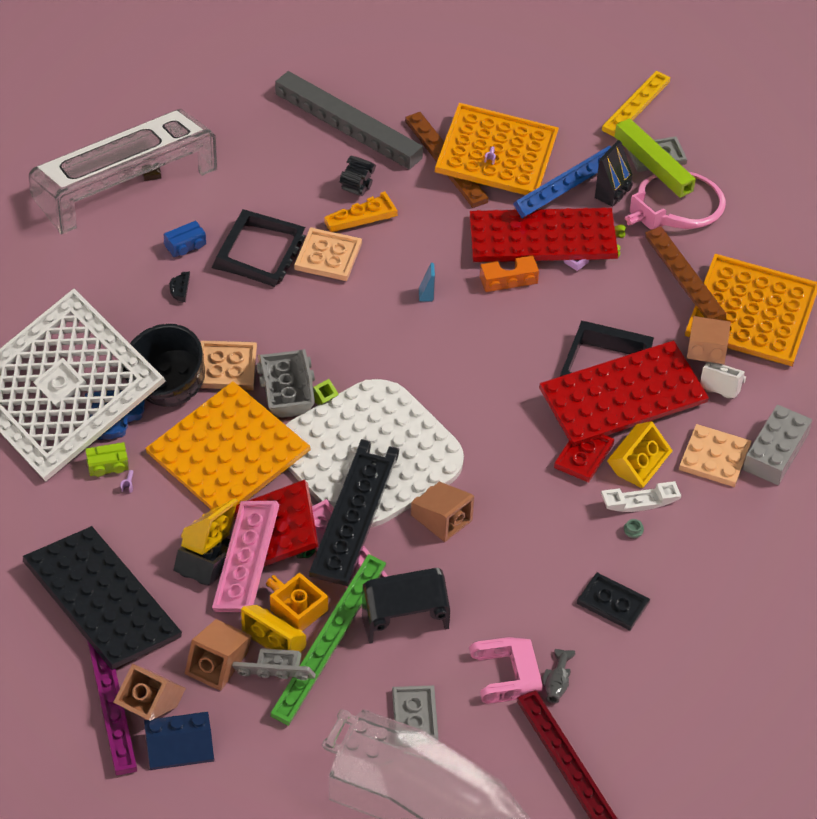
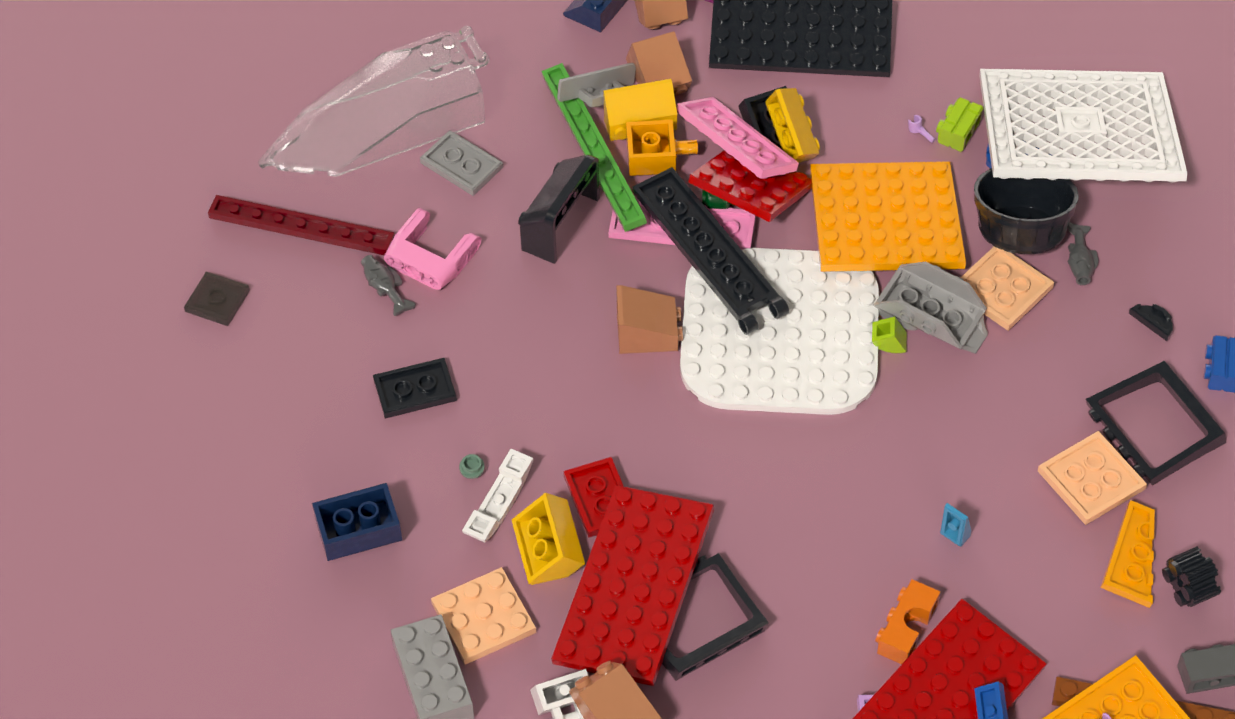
camera: 135 degrees right, 5 degrees up
none -> clear smoke tile [184,271,250,326]
none -> dark blue brick [312,483,402,561]

